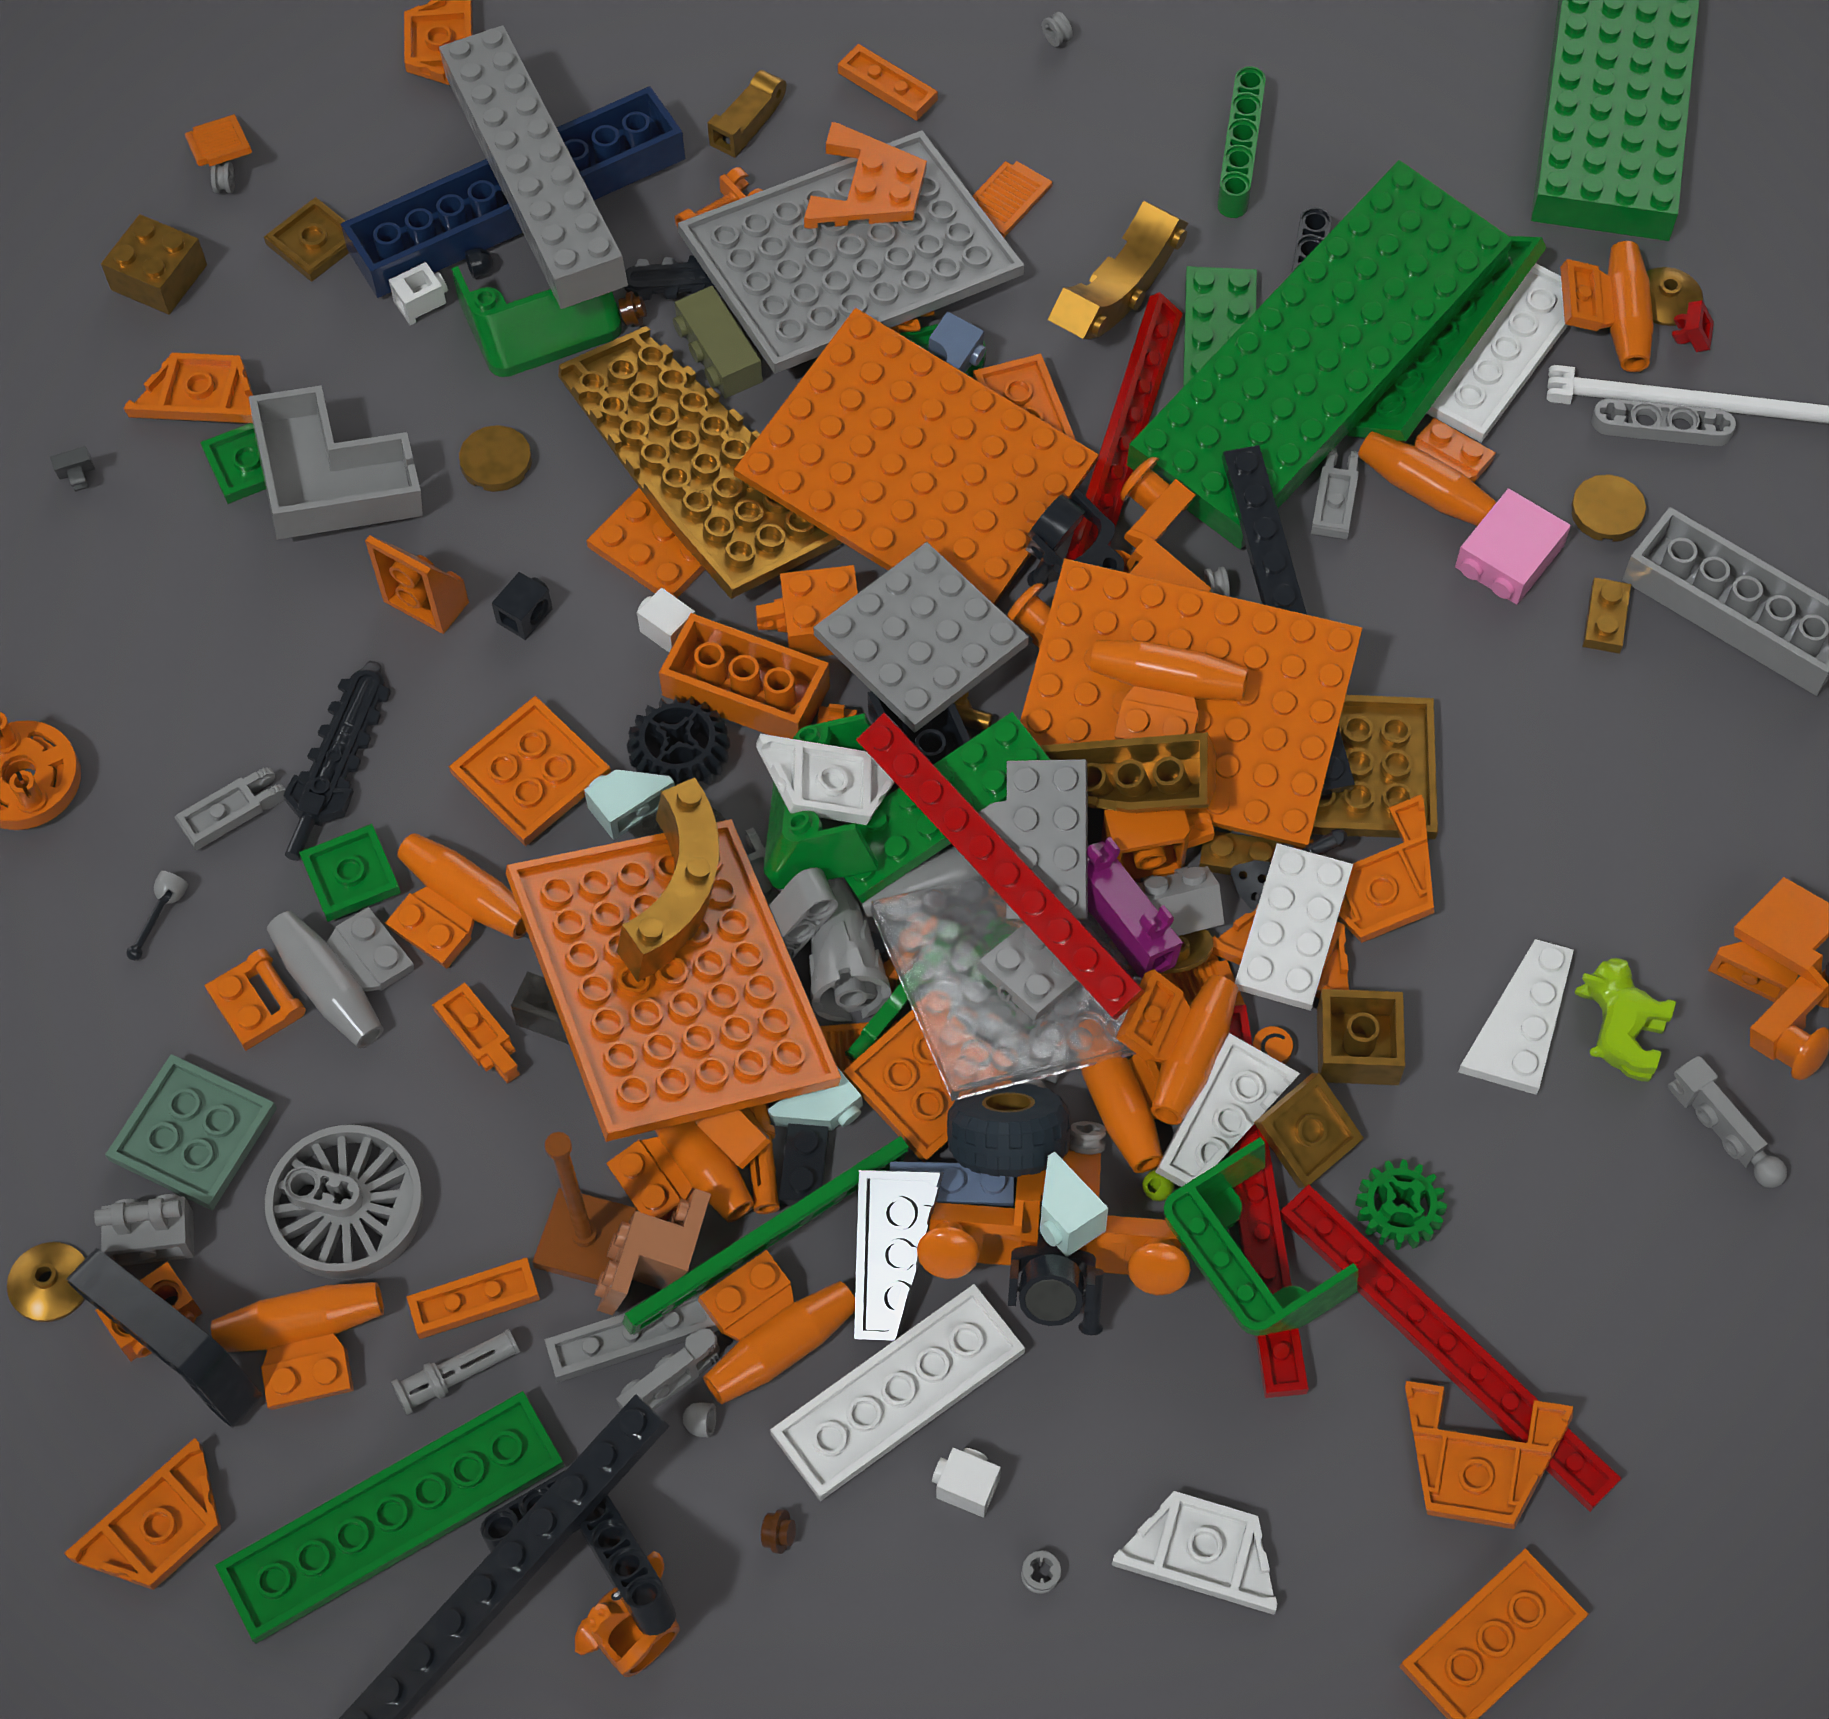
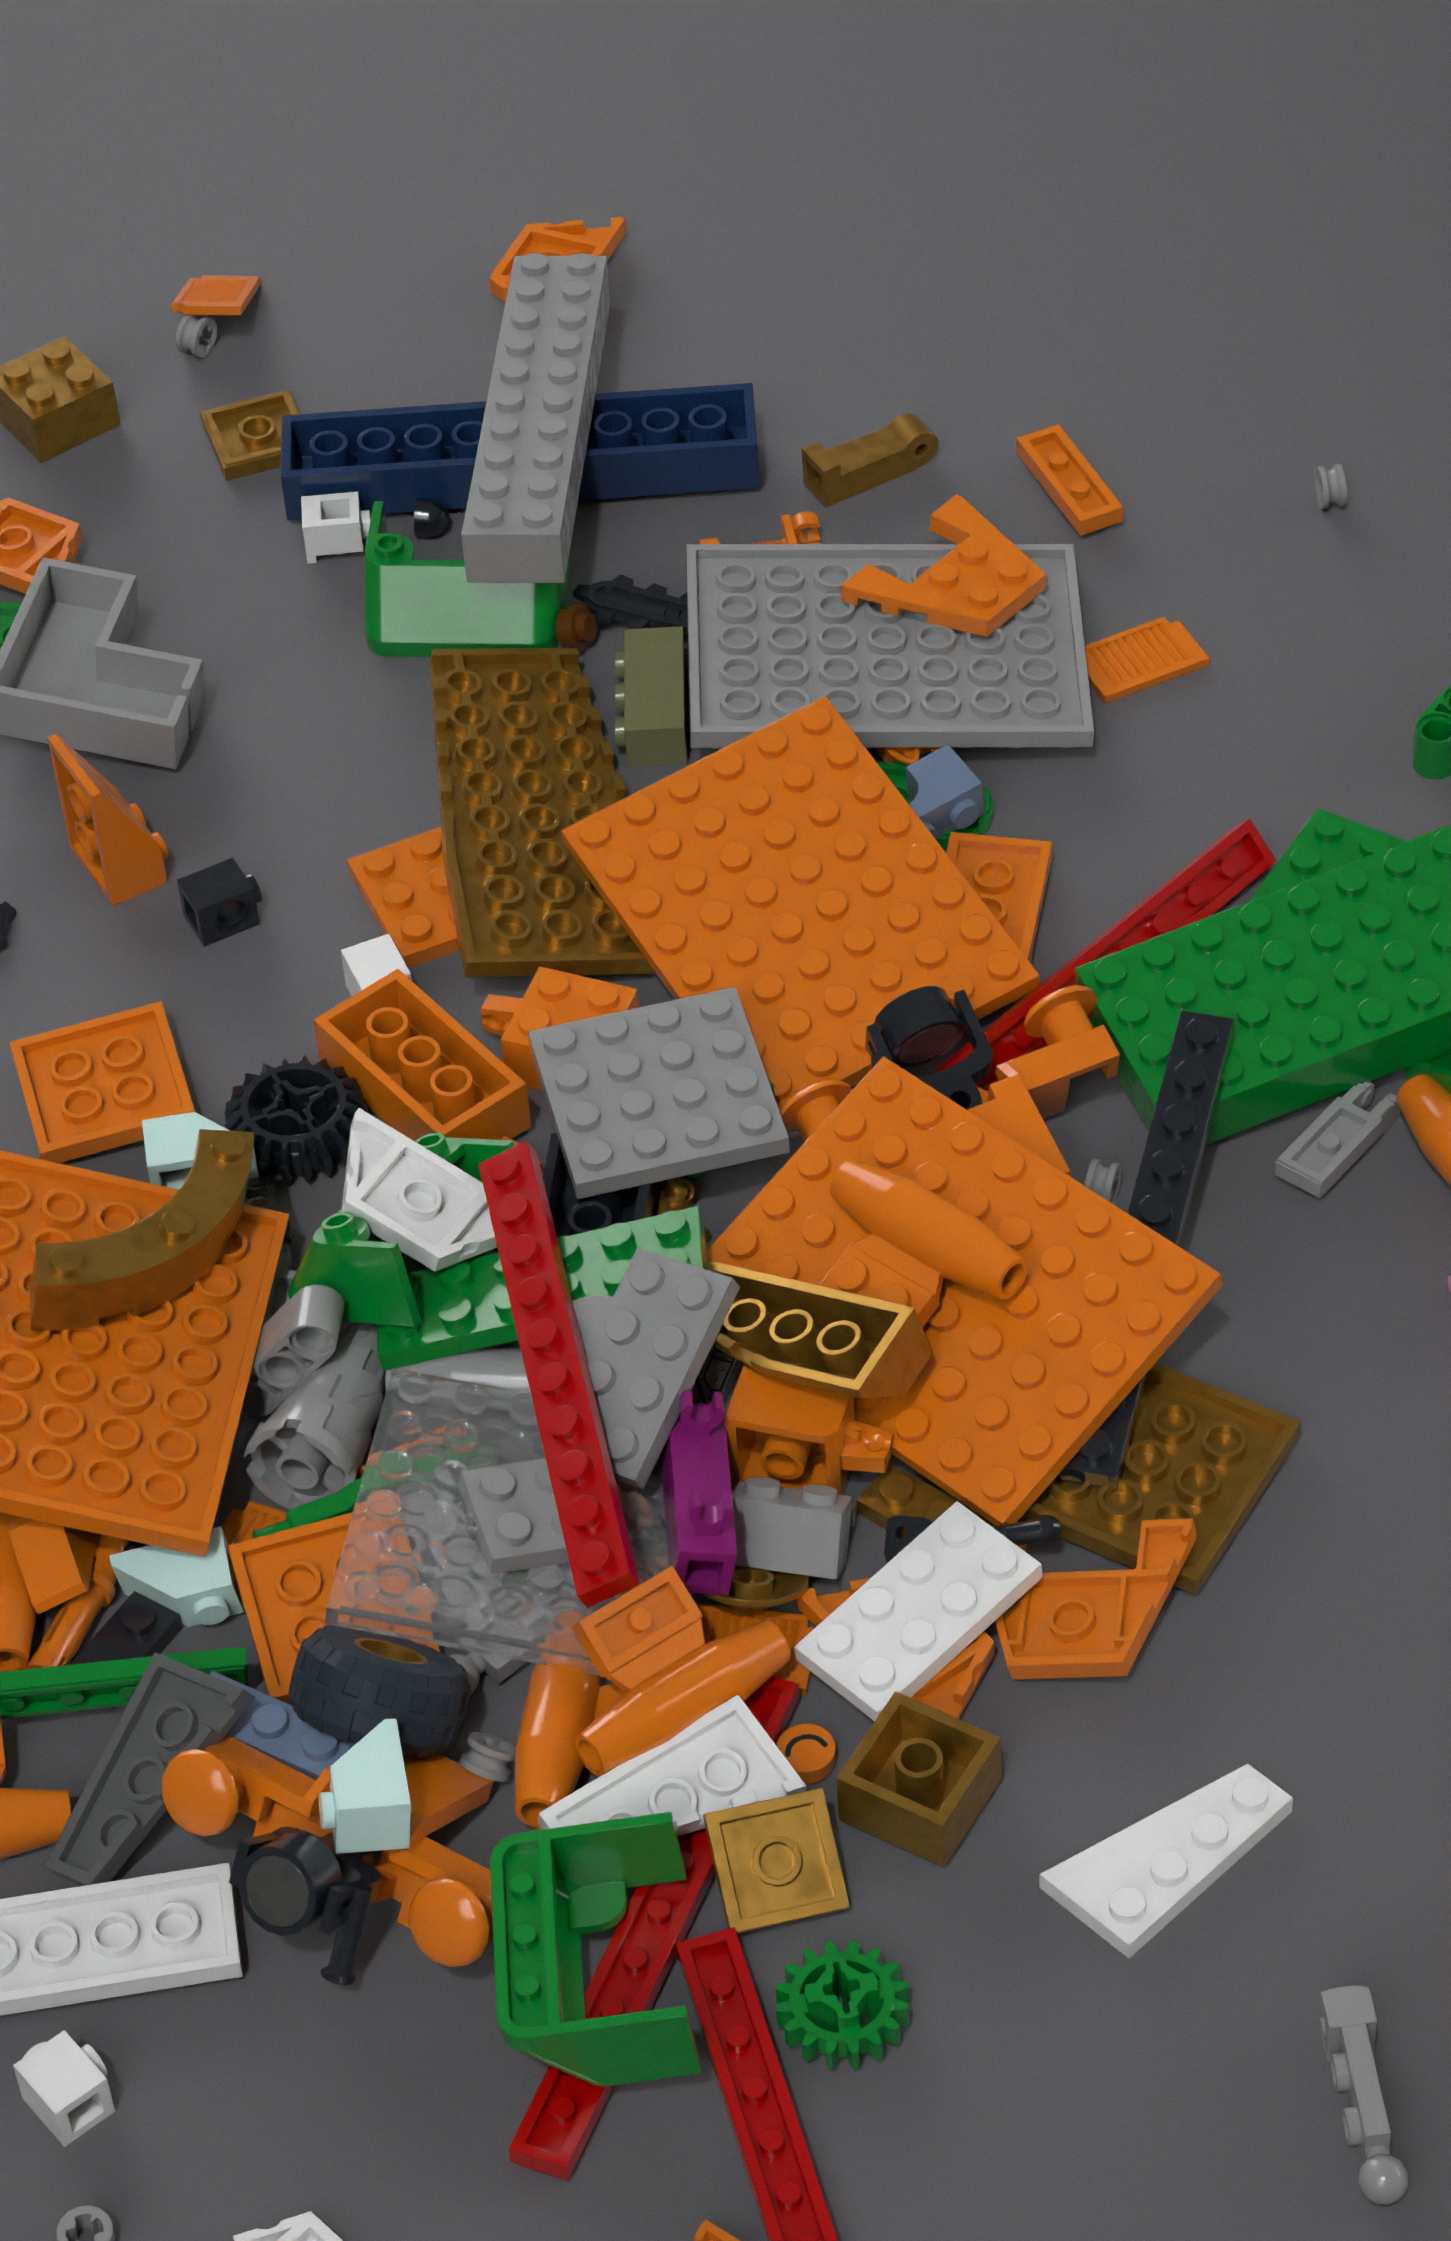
camera: 30 degrees right, 15 degrees down
pearl gold tile [459,425,532,492] -> none
pearl gold brick [1047,201,1188,339] -> none
lime animal [1575,958,1676,1082] -> none

